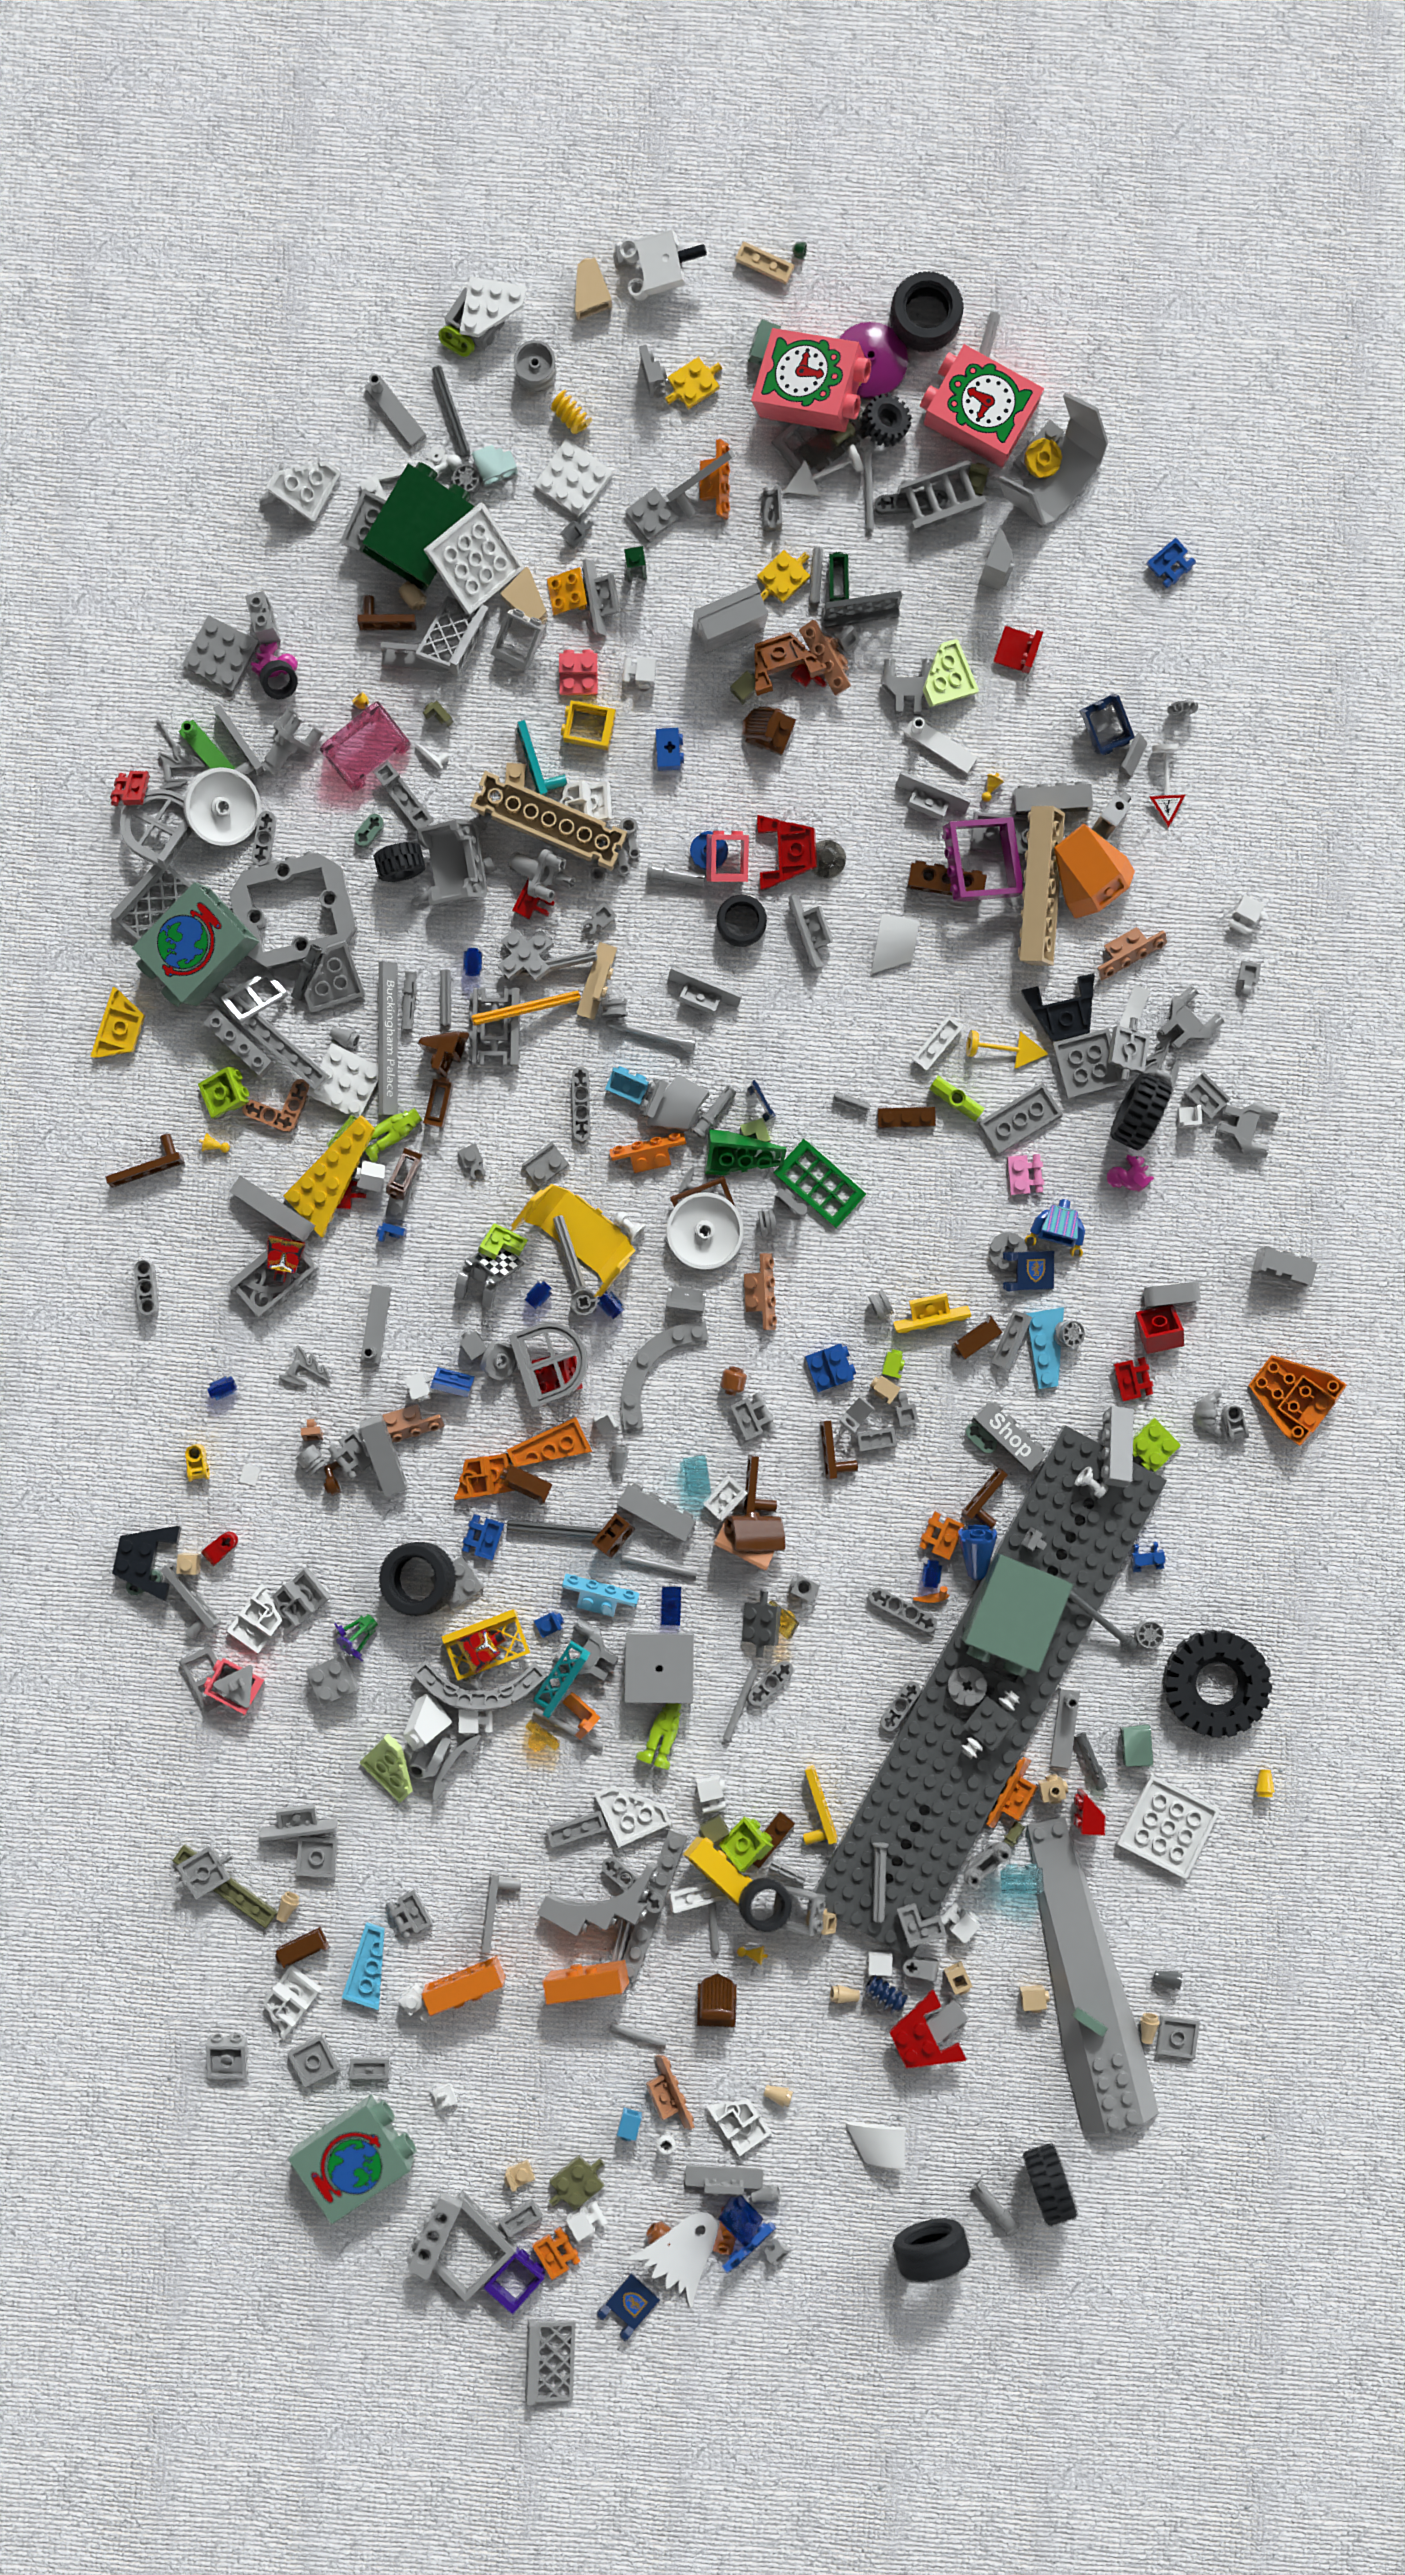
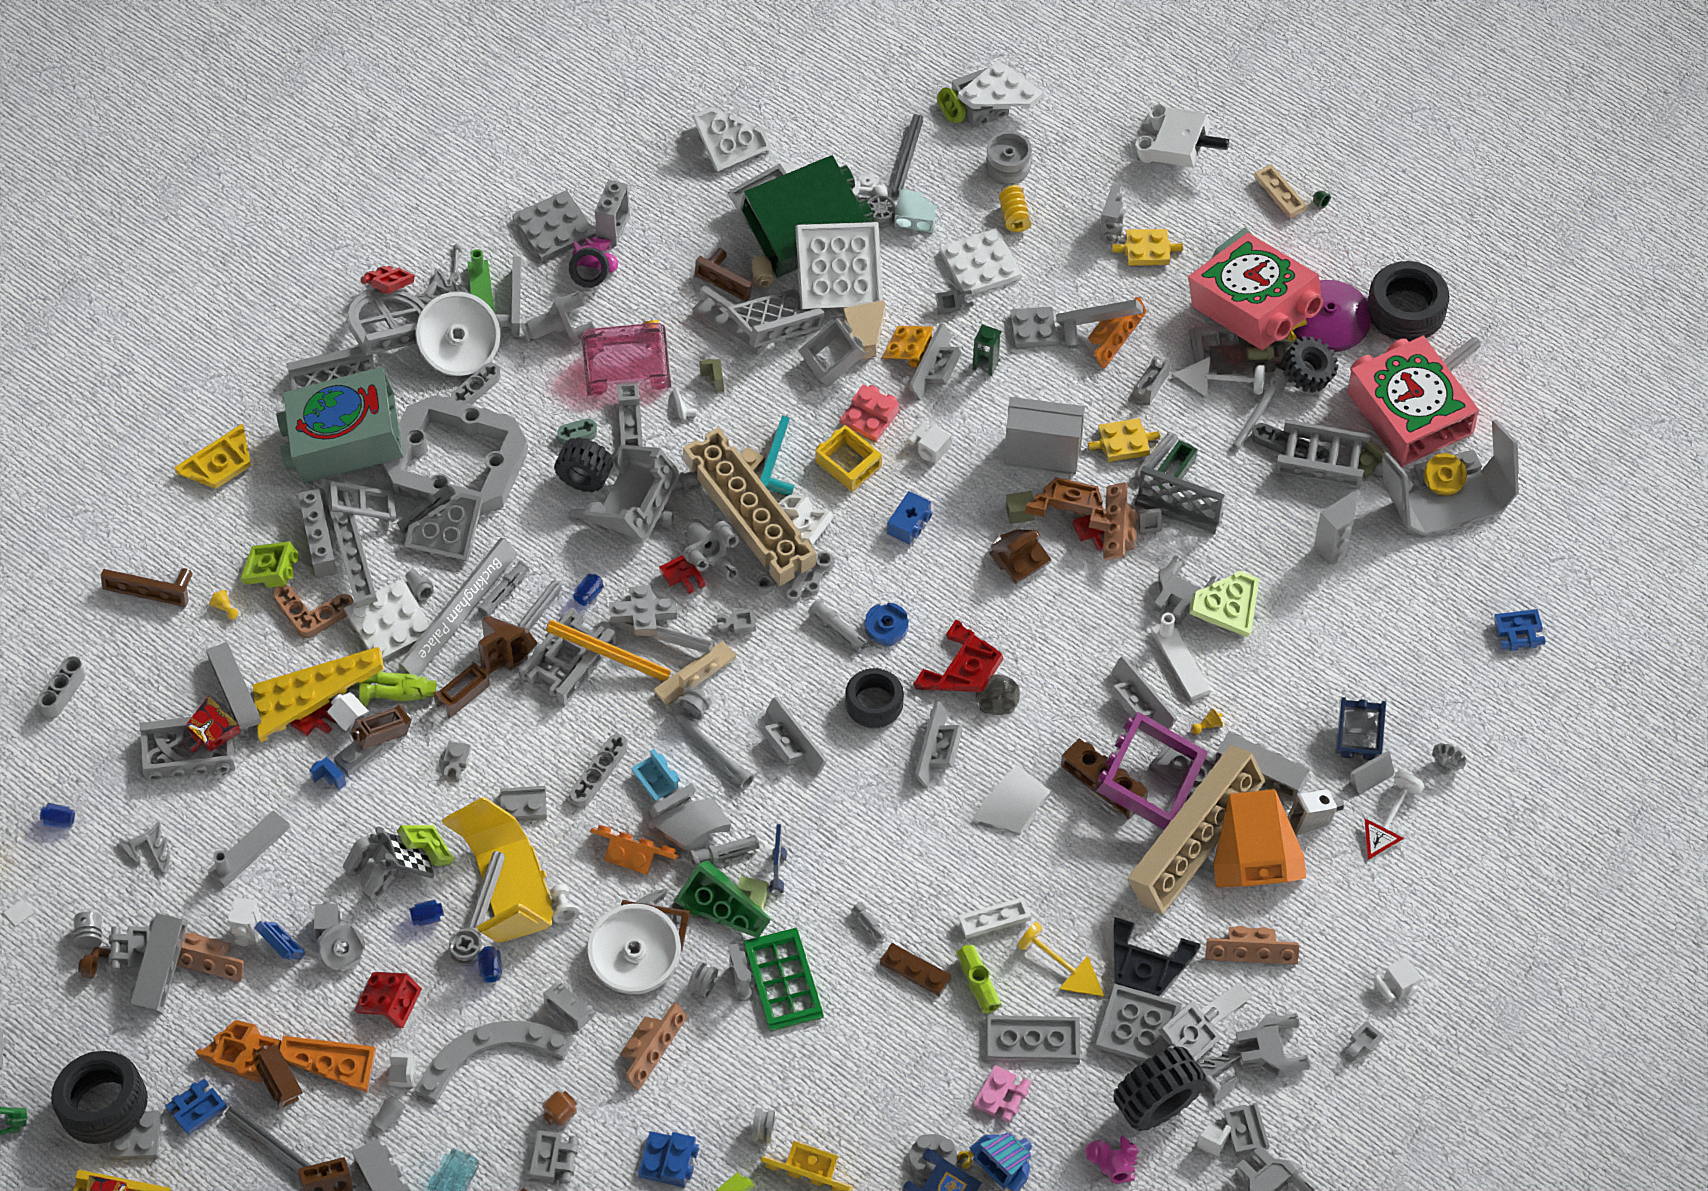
camera: 35 degrees right, 30 degrees down
nougat tile [301,1419,323,1441] -> none
light grey piece [364,373,427,448] -> none
light grey window [509,1323,588,1409] -> none
tan slope [575,257,612,321] -> none
coral window [706,831,749,882] -> none
red bracket [993,626,1043,674] -> none

